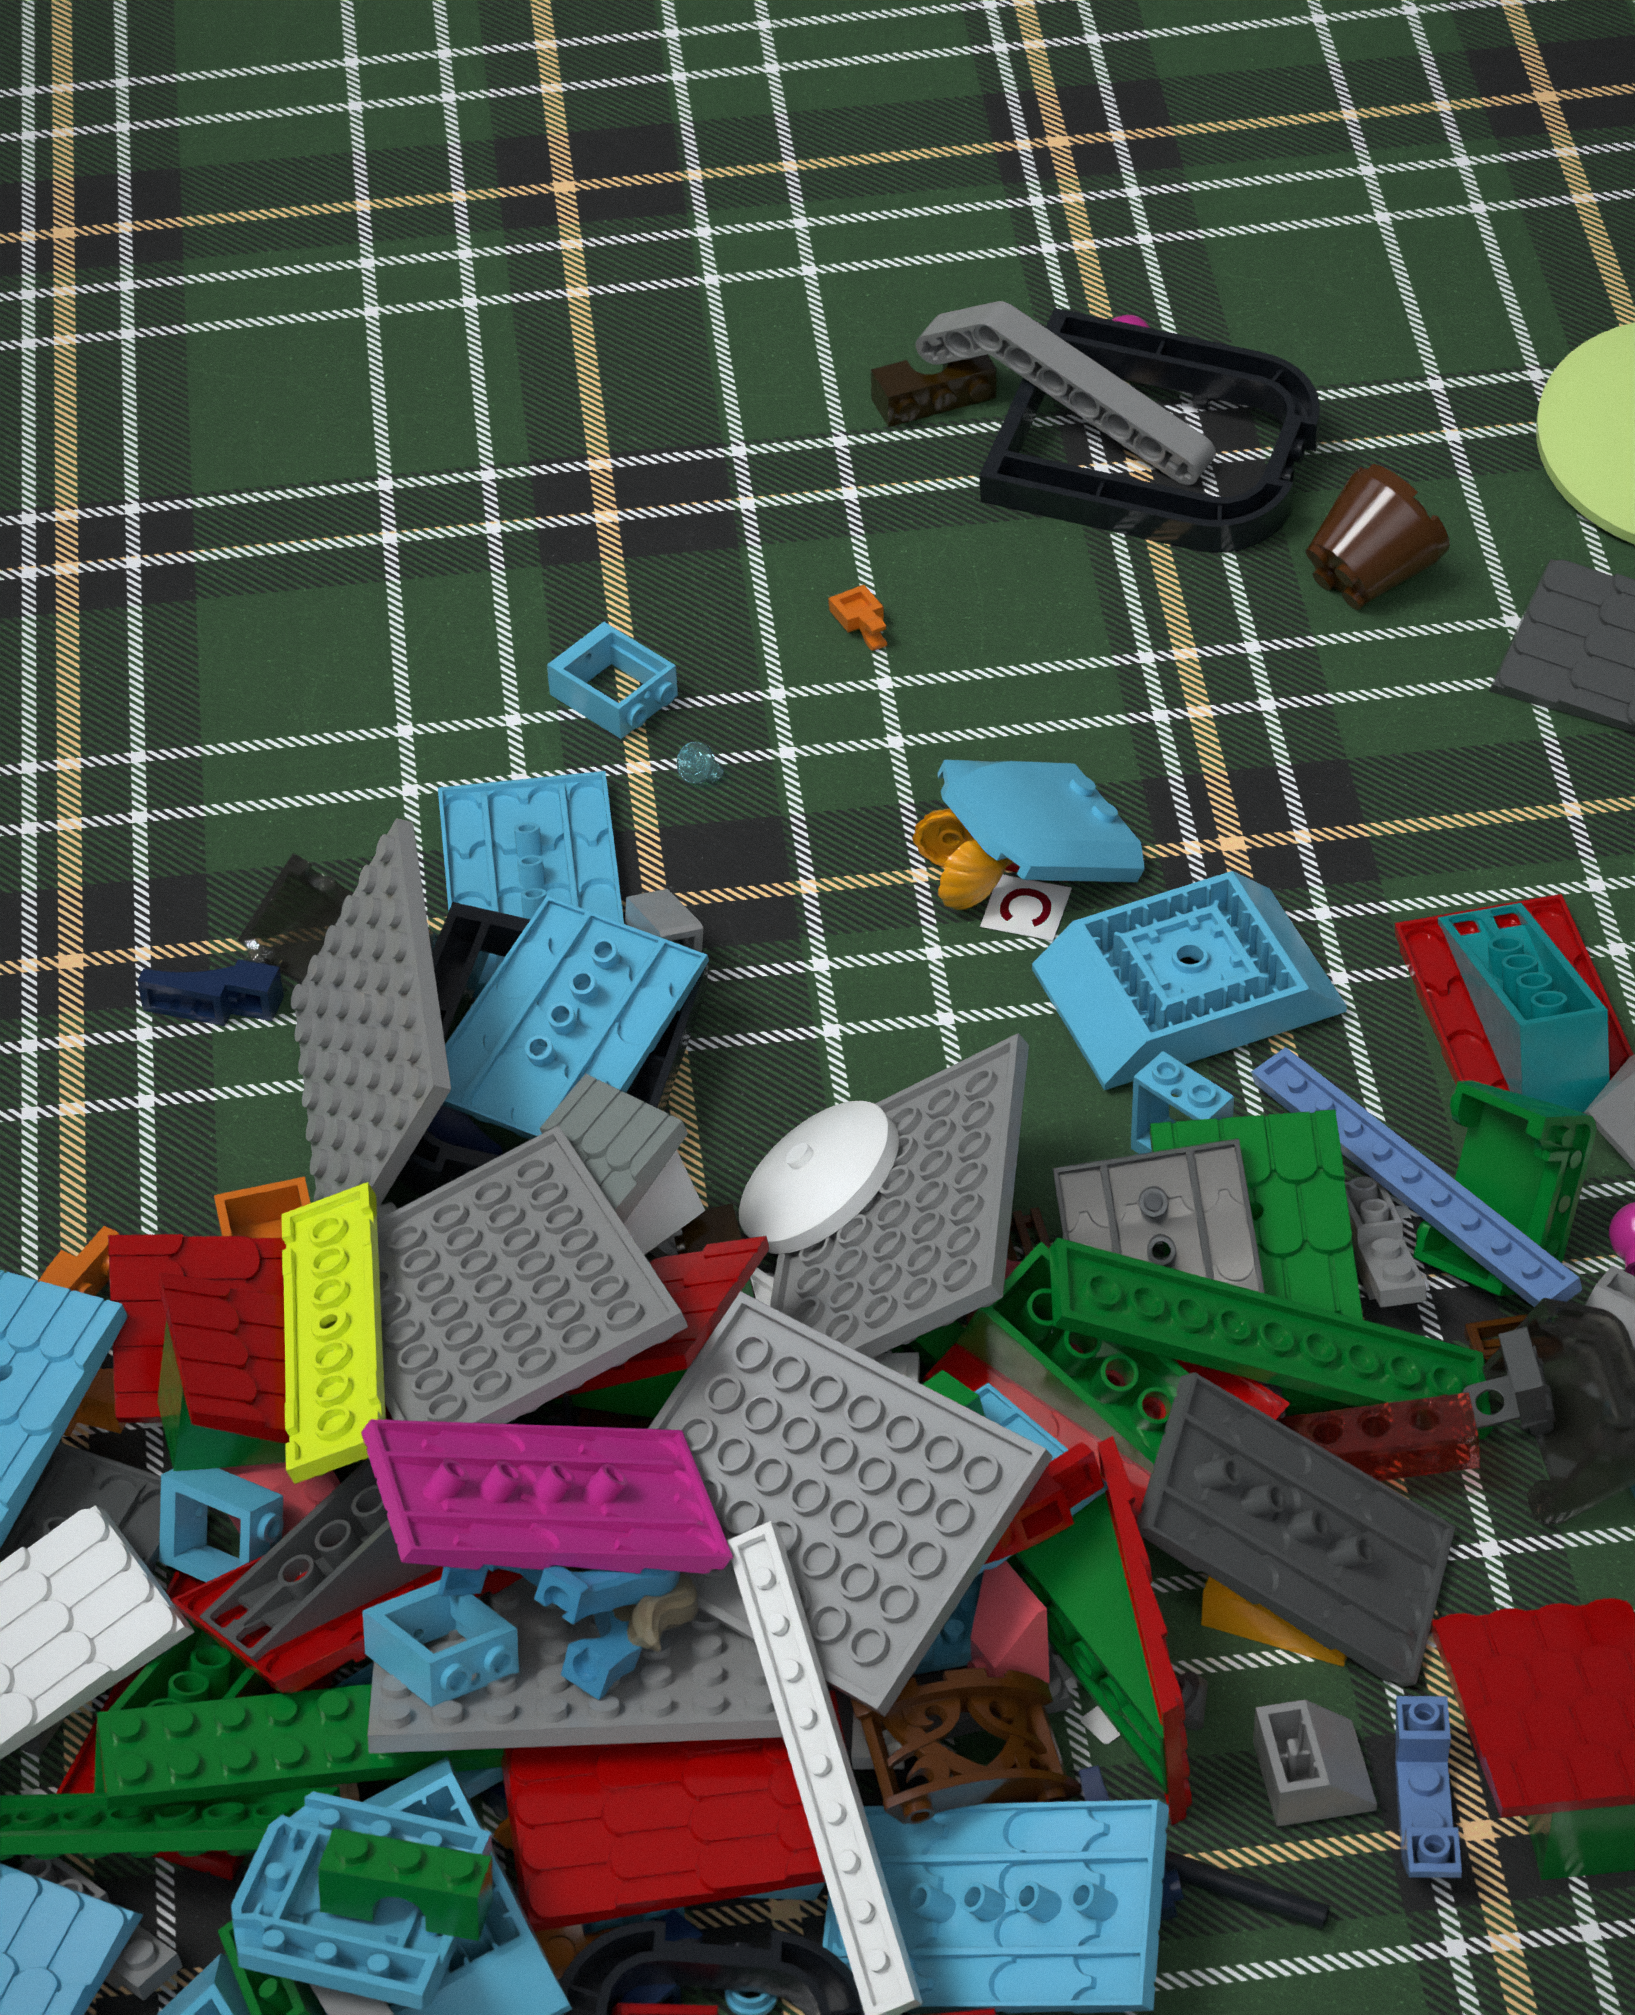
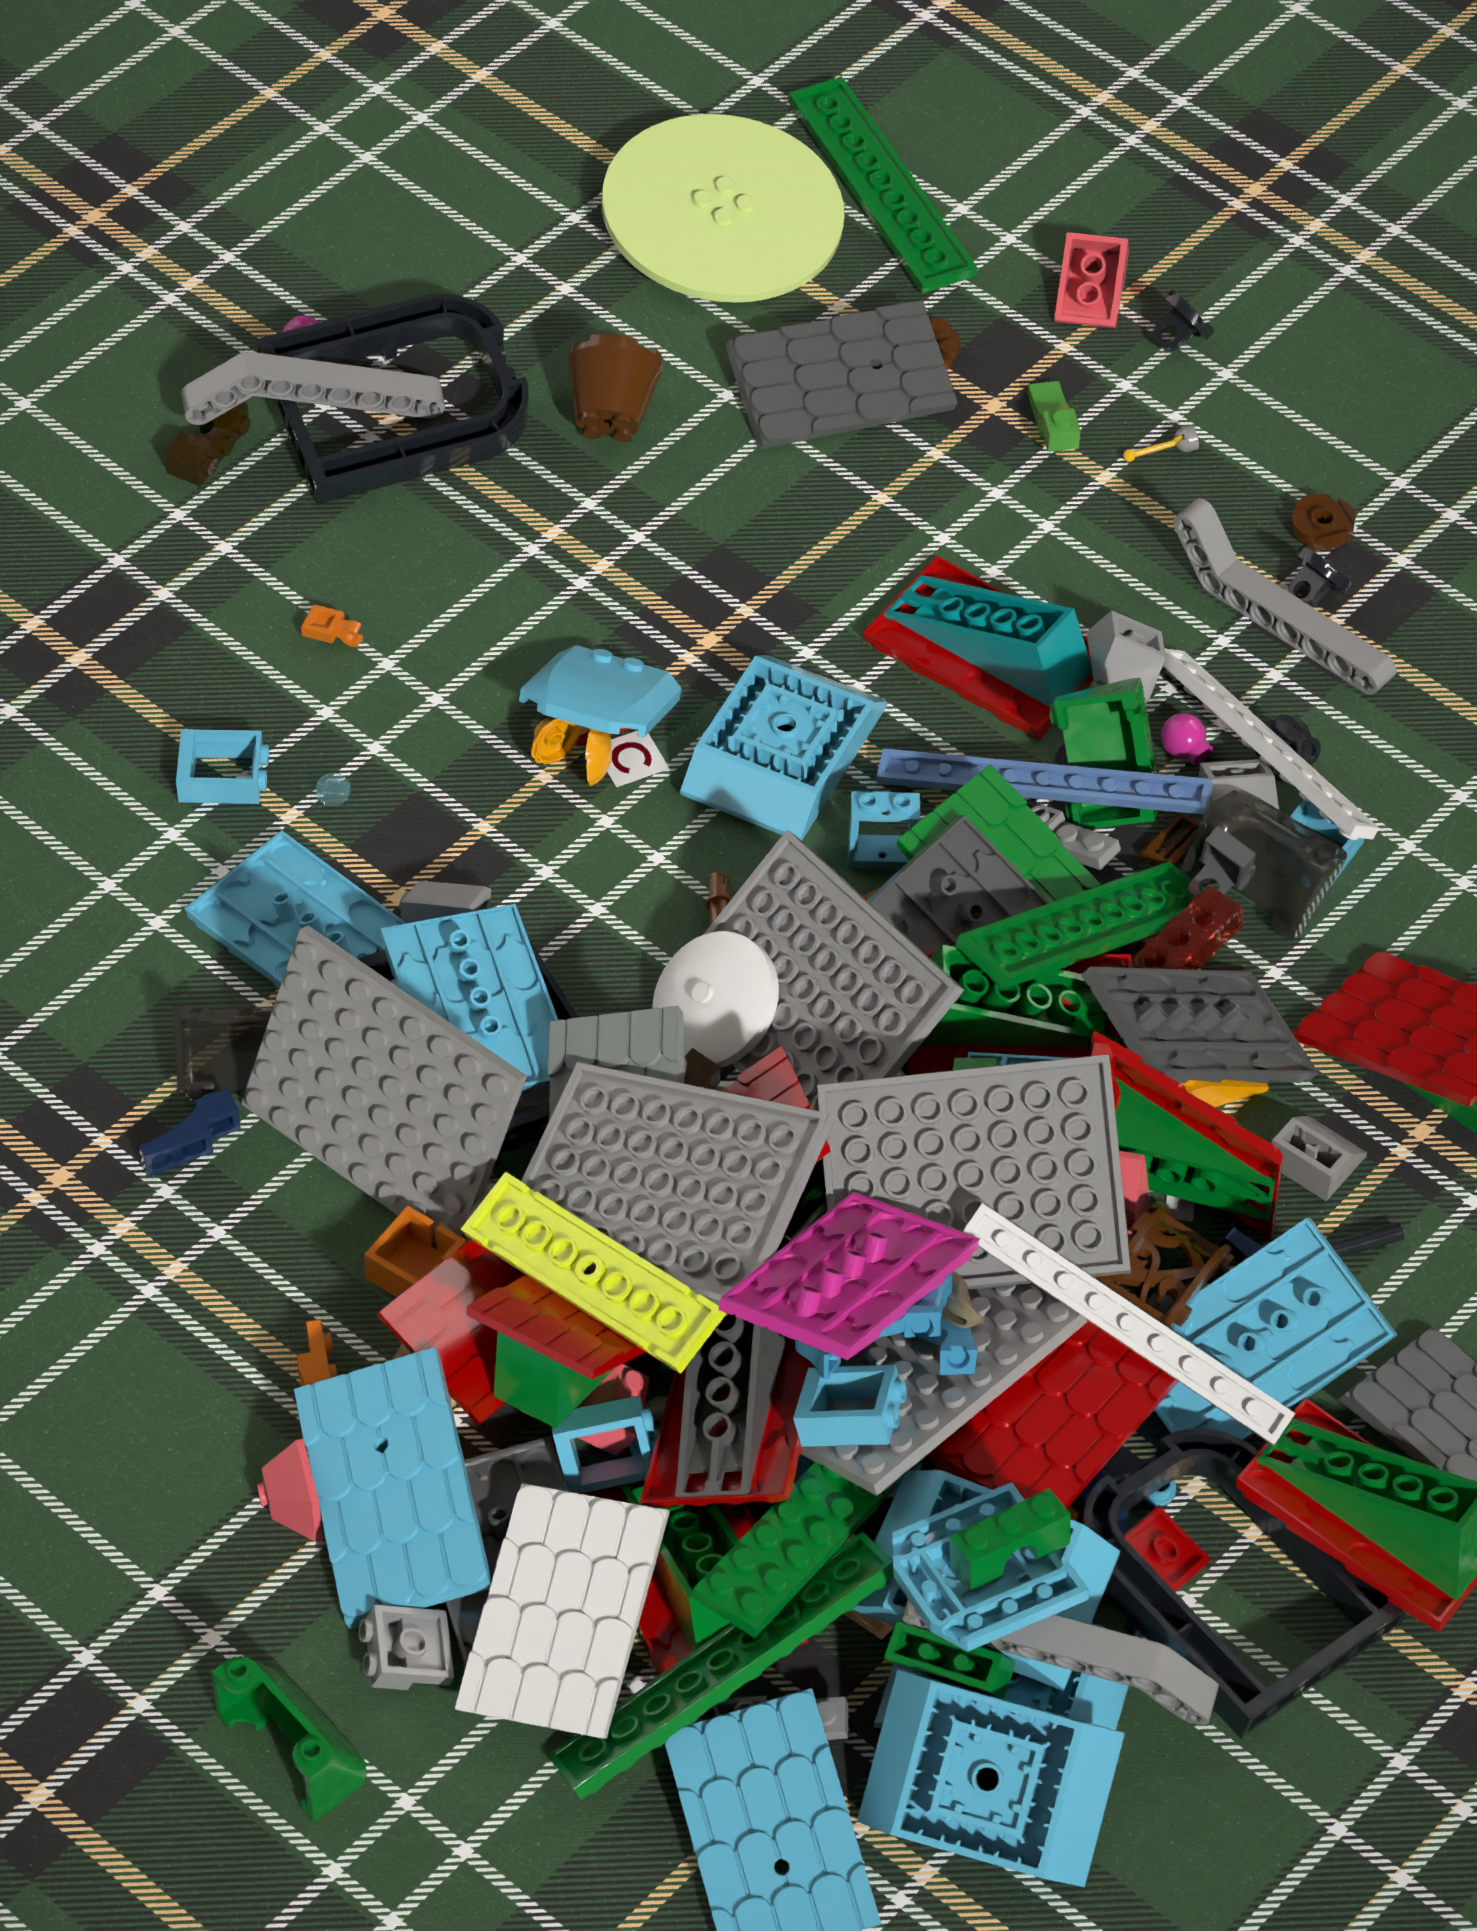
camera: 45 degrees left, 5 degrees up
medium blue slope [1395,1696,1462,1878] -> none

